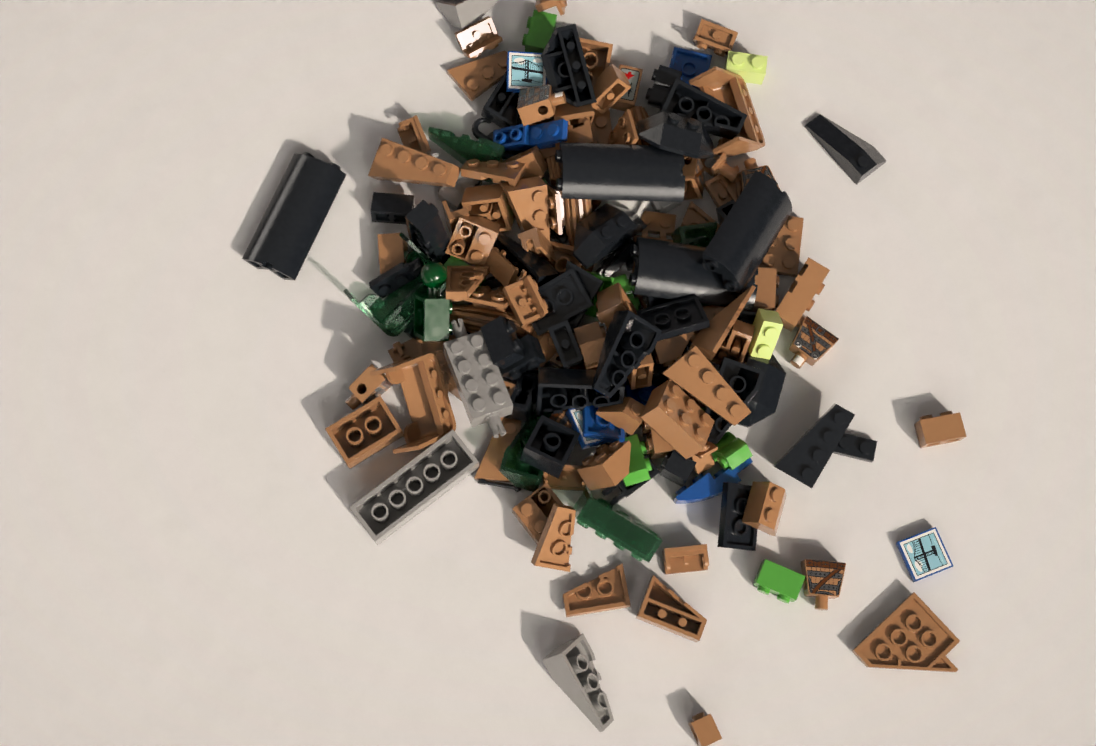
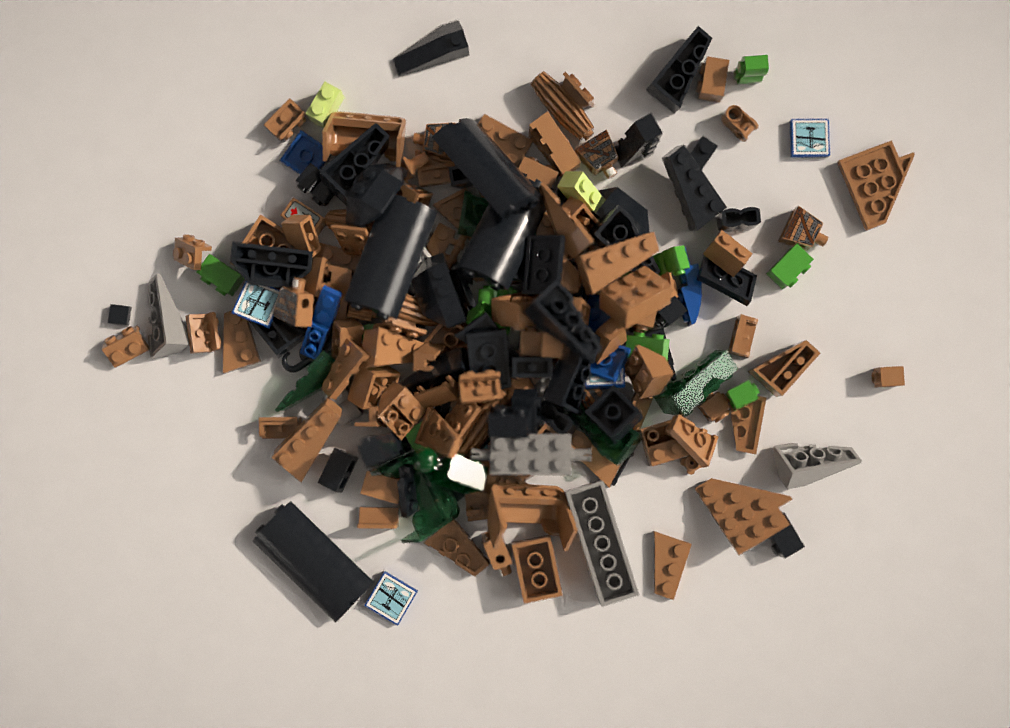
camera: 60 degrees left, 10 degrees up
none -> medium nougat panel [357,507,399,529]
none -> tile [364,571,418,626]
none -> medium nougat wing [424,518,490,577]
none -> medium nougat plate [531,71,595,141]
none -> black wedge [614,113,663,168]
none -> black wedge [646,26,712,114]
none -> medium nougat wing [654,531,692,600]
none -> medium nougat plate [680,454,702,475]
none -> medium nougat wing [695,478,792,556]
none -> medium nougat brick [697,391,731,423]
none -> black brick [717,207,761,232]
none -> medium nougat piece [721,105,759,142]
none -> bright green brick [725,380,760,411]
none -> bright green brick [733,55,769,84]
none -> black brick [769,512,805,559]

